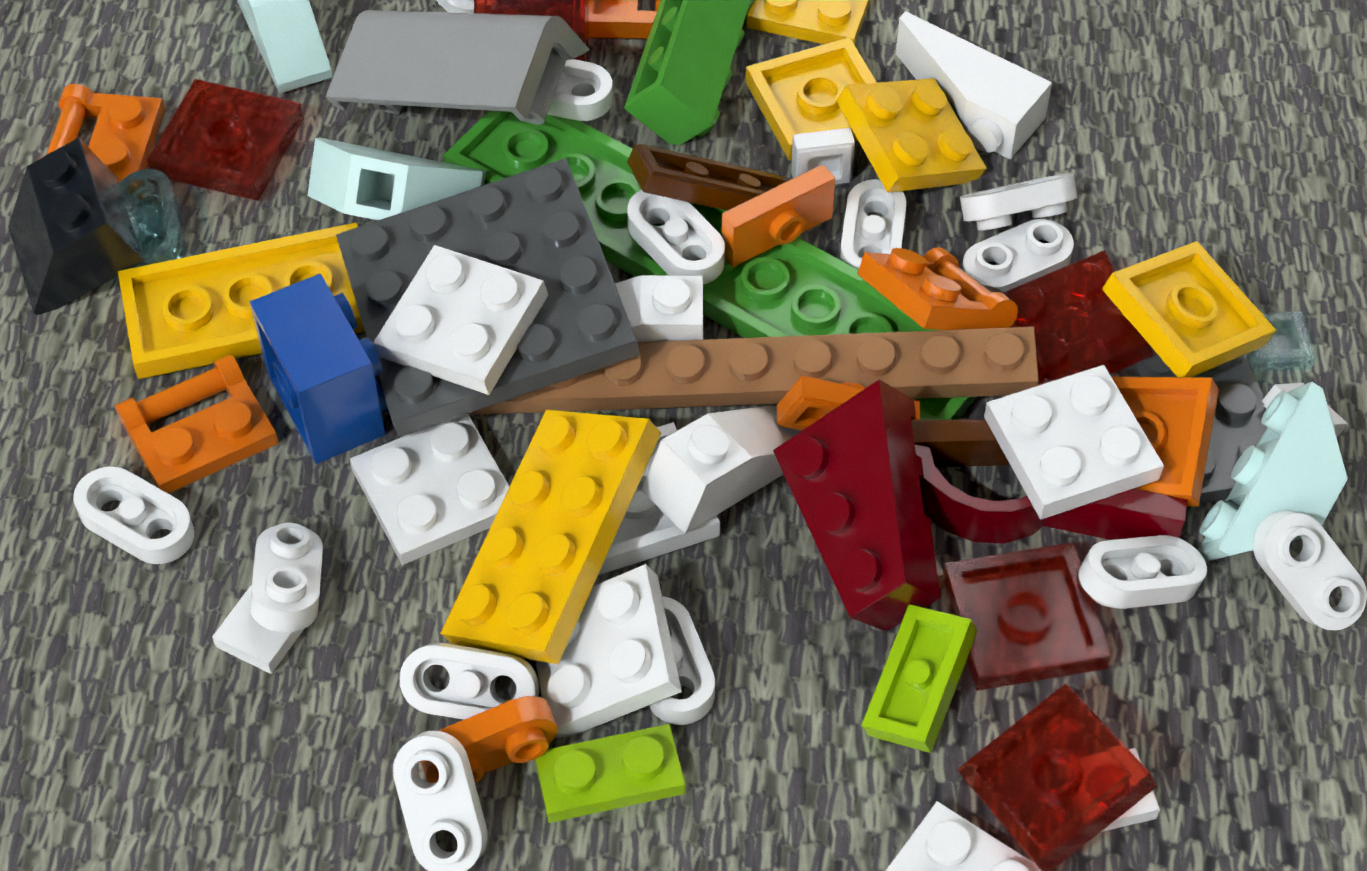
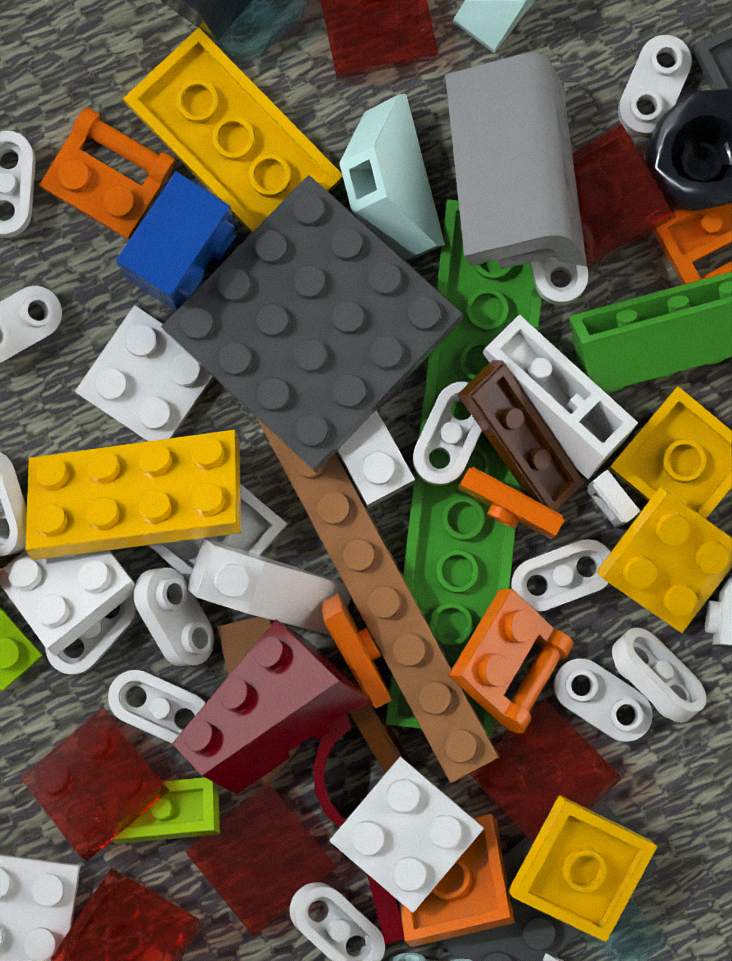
camera: 60 degrees right, 30 degrees up
white plate [373,245,548,395] -> none
none -> clear red plate [20,708,169,862]
none -> white plate [108,670,206,743]
none -> white plate [134,568,214,666]
none -> medium nougat tile [217,616,272,676]
none -> white slope [483,315,638,479]

